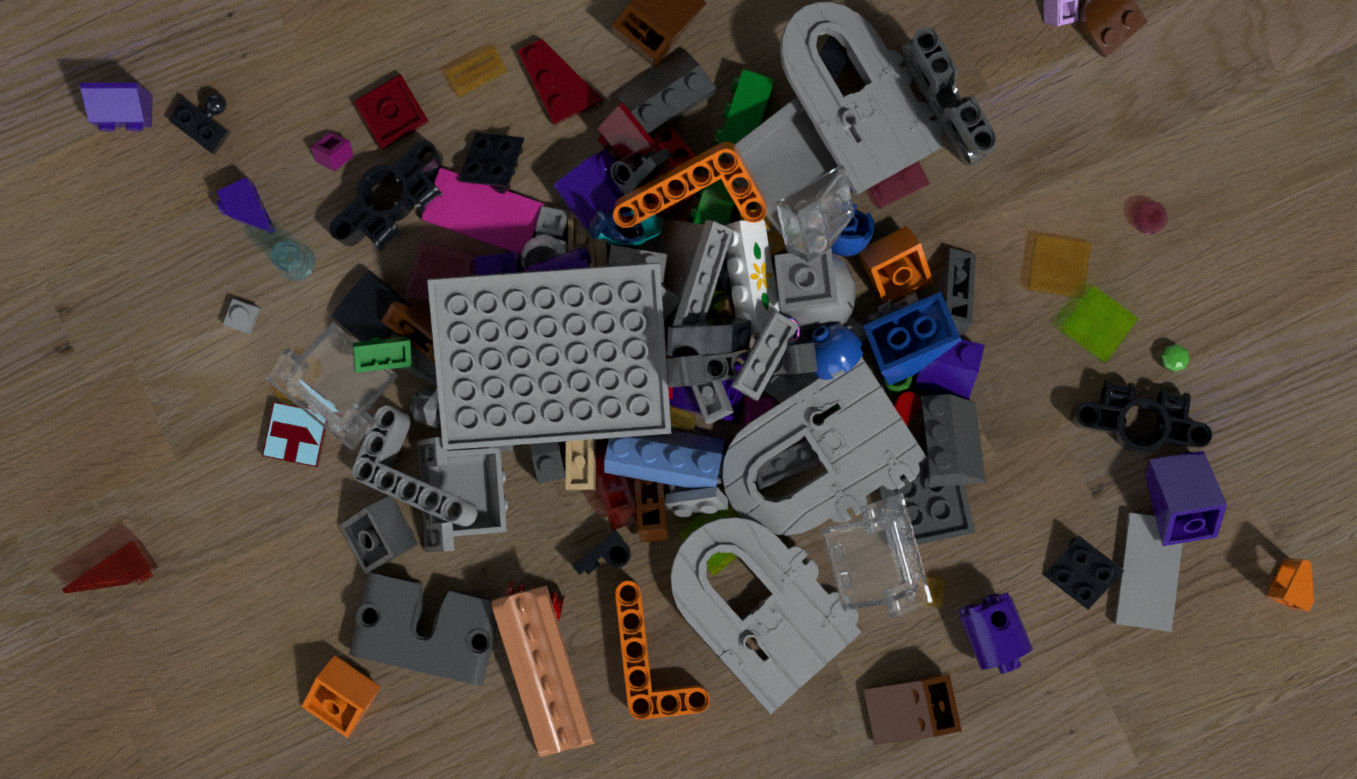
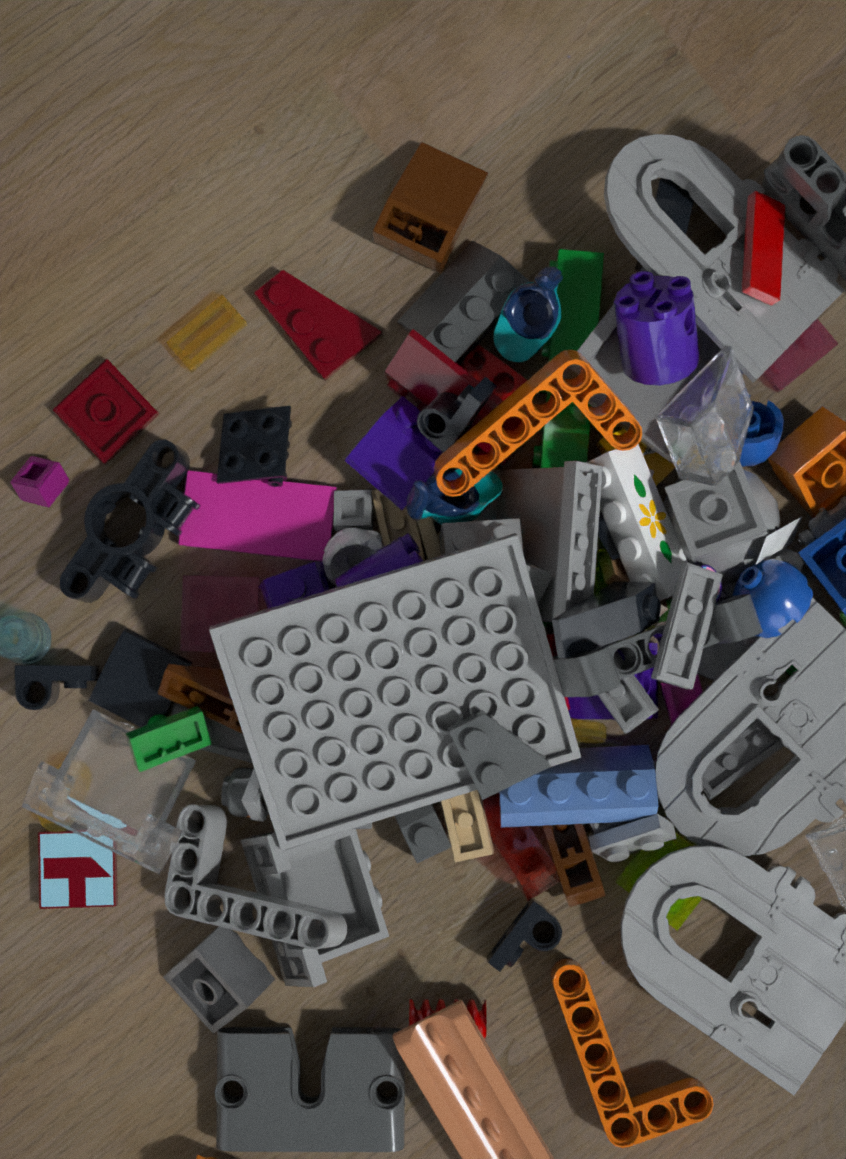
camera: 10 degrees left, 0 degrees up
none -> black plate [14,665,98,710]
none -> dark grey wing [447,710,551,800]
none -> dark blue hair [494,267,563,363]
none -> dark purple cylinder [614,271,699,386]
none -> red tile [741,191,785,306]
none -> white sticker [756,516,803,564]

